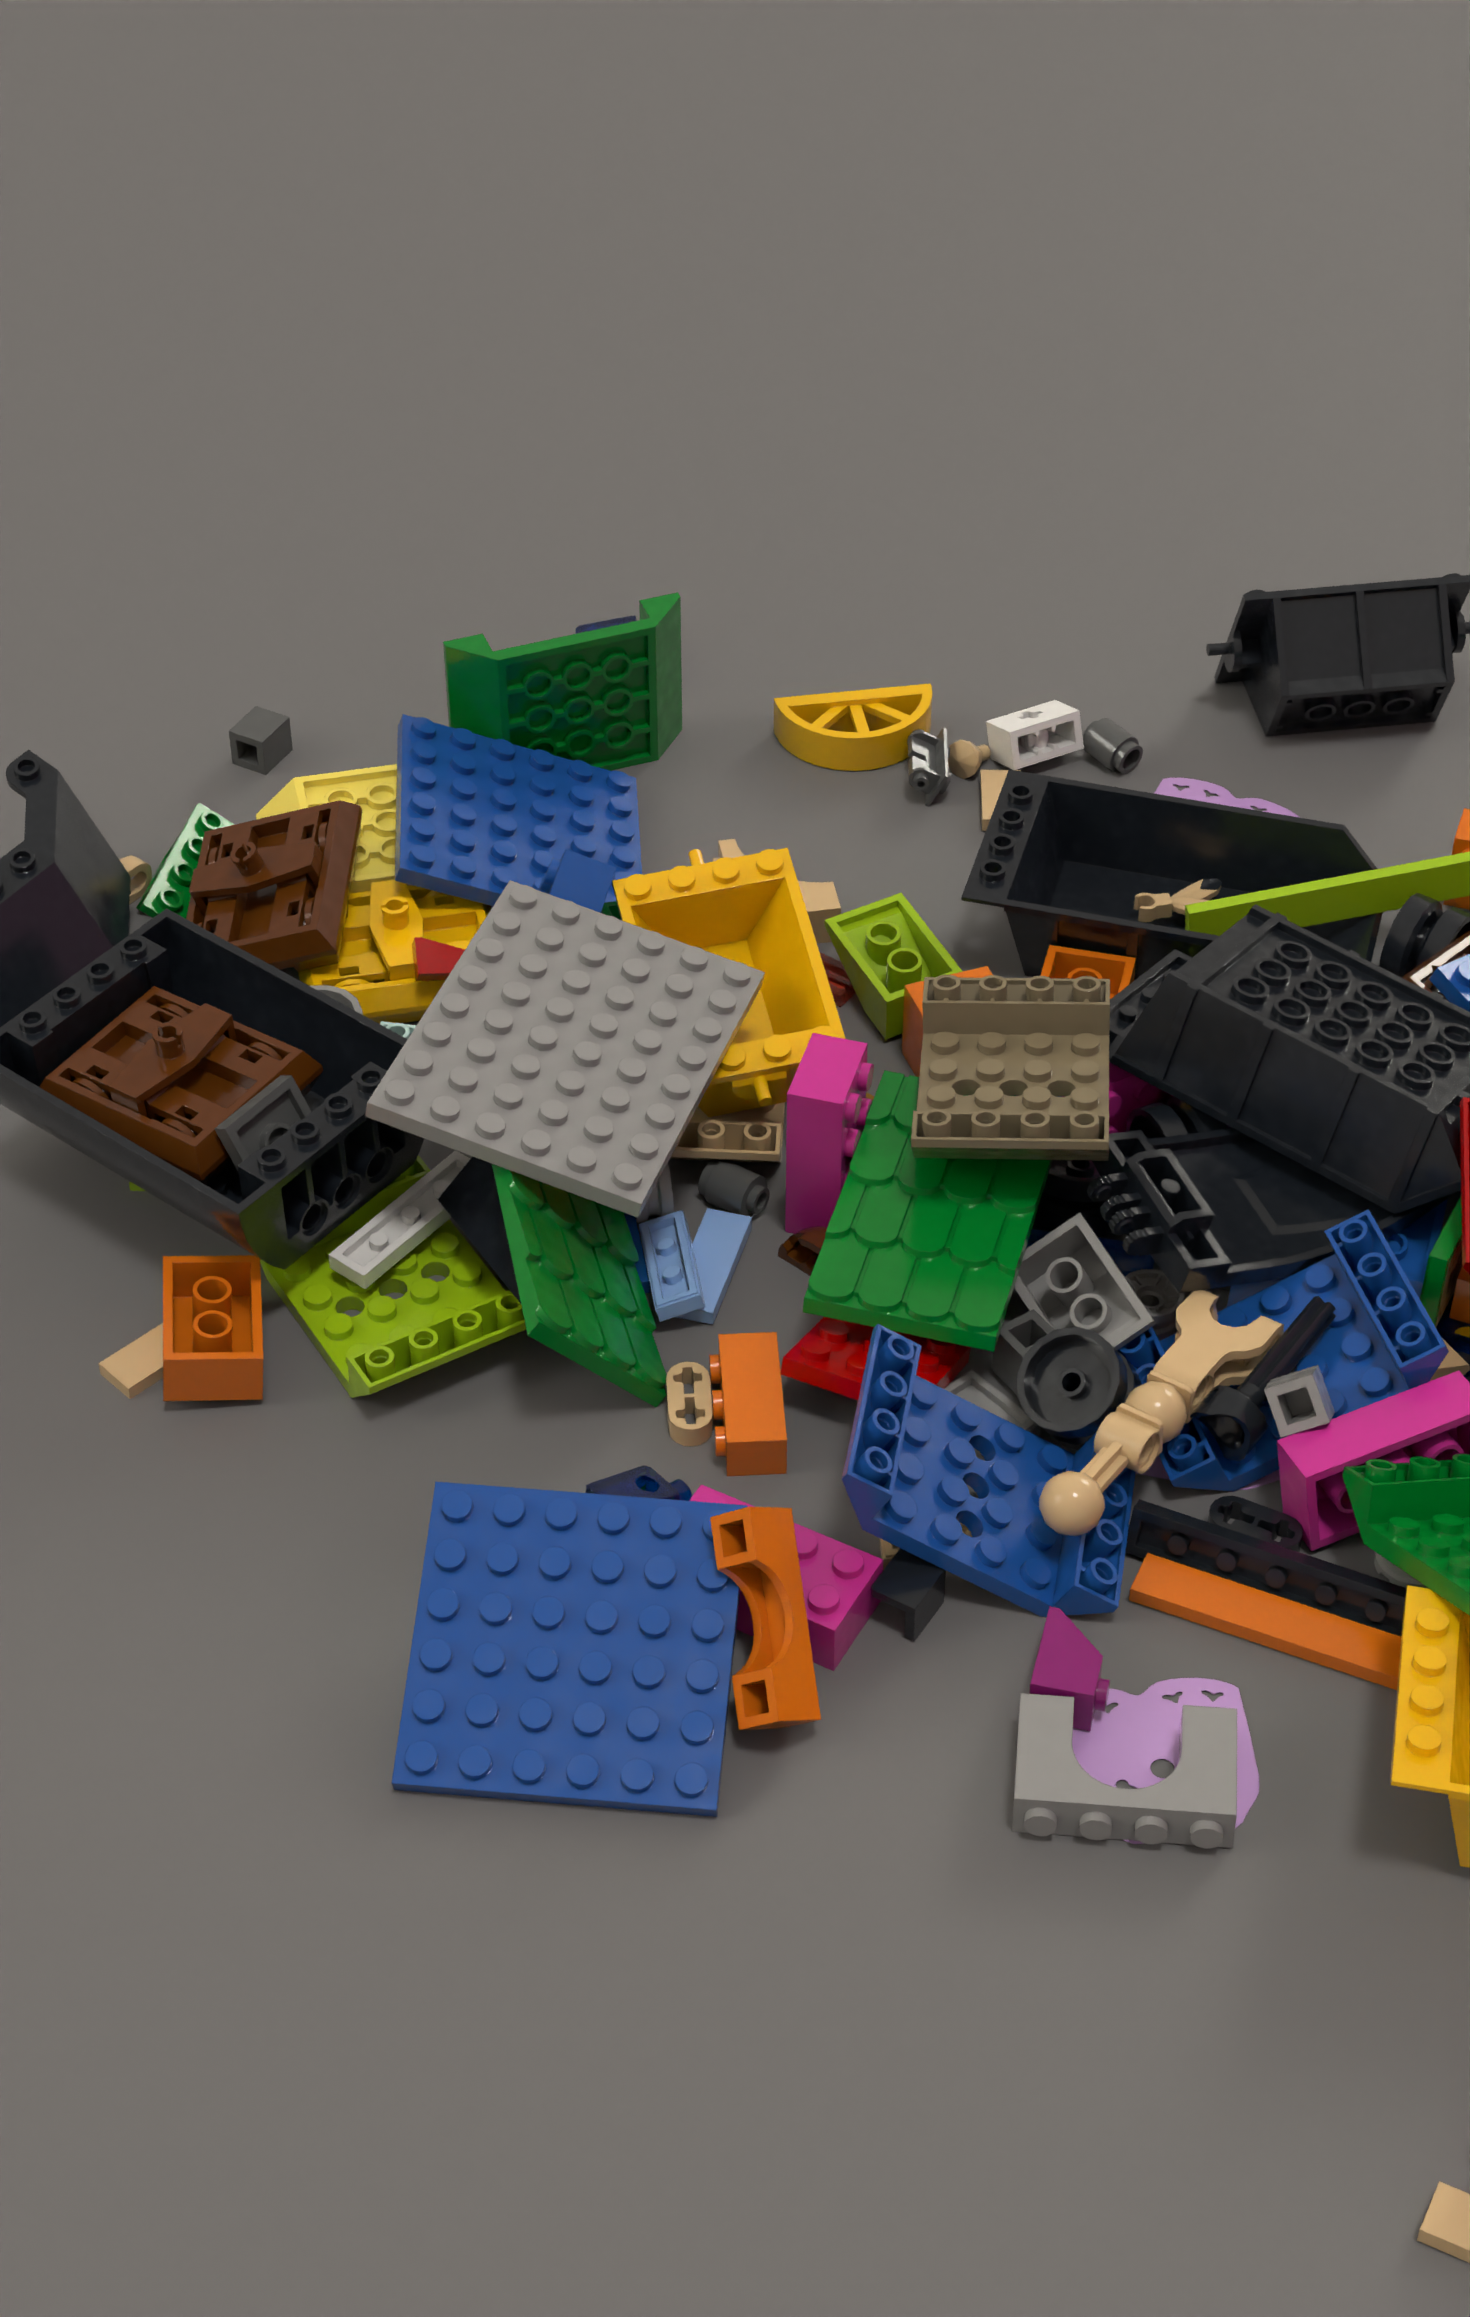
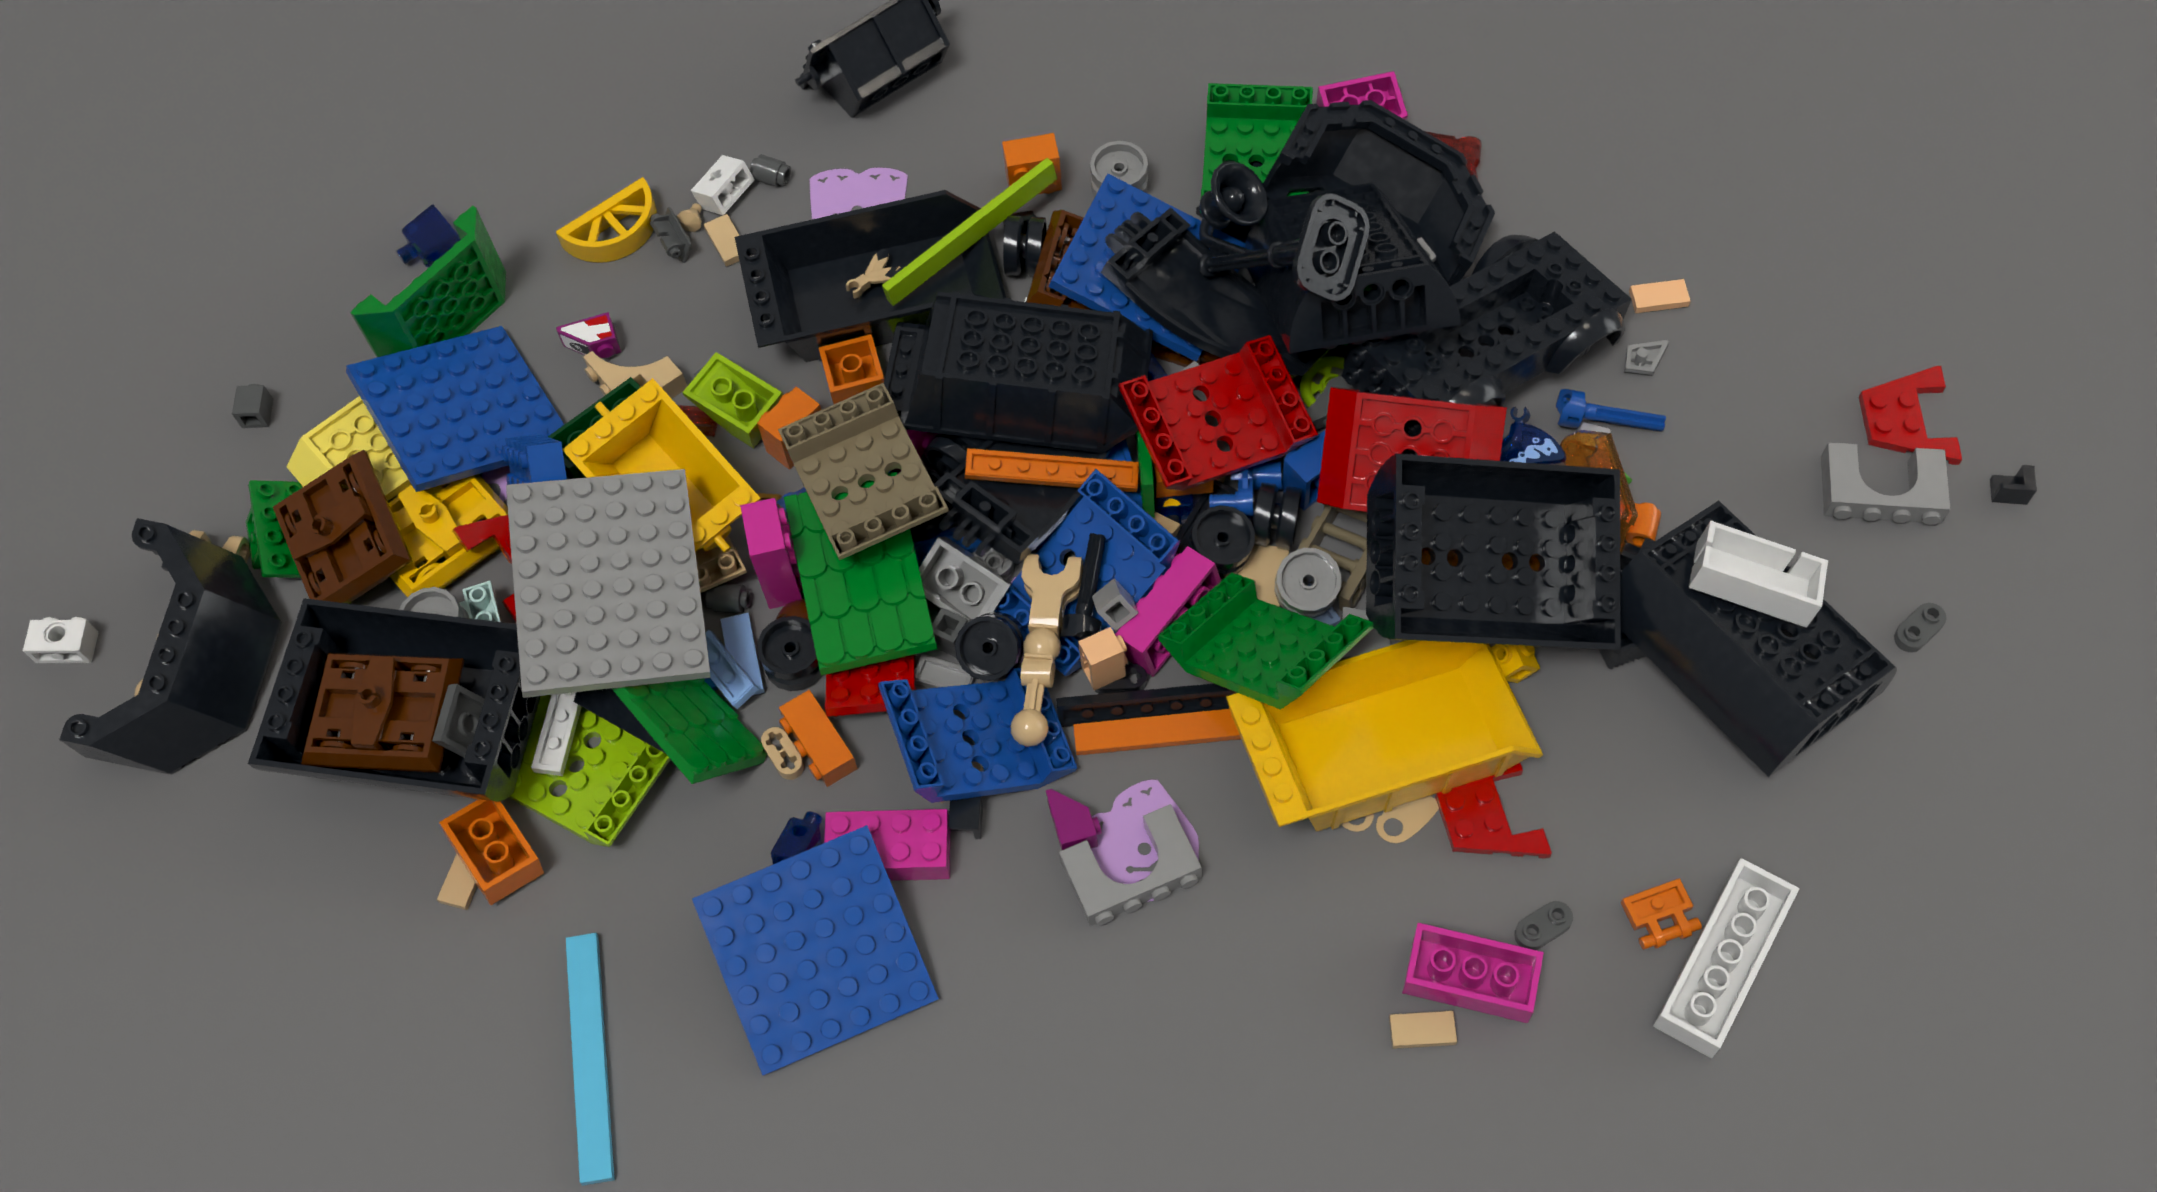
camera: 25 degrees left, 20 degrees up
orange arch [710,1506,821,1730] -> none
none -> slope [556,312,621,358]
none -> medium azure tile [566,933,615,1186]
none -> black wheel [757,616,822,691]
none -> orange tile [965,448,1139,492]
none -> light nougat brick [1078,627,1128,691]

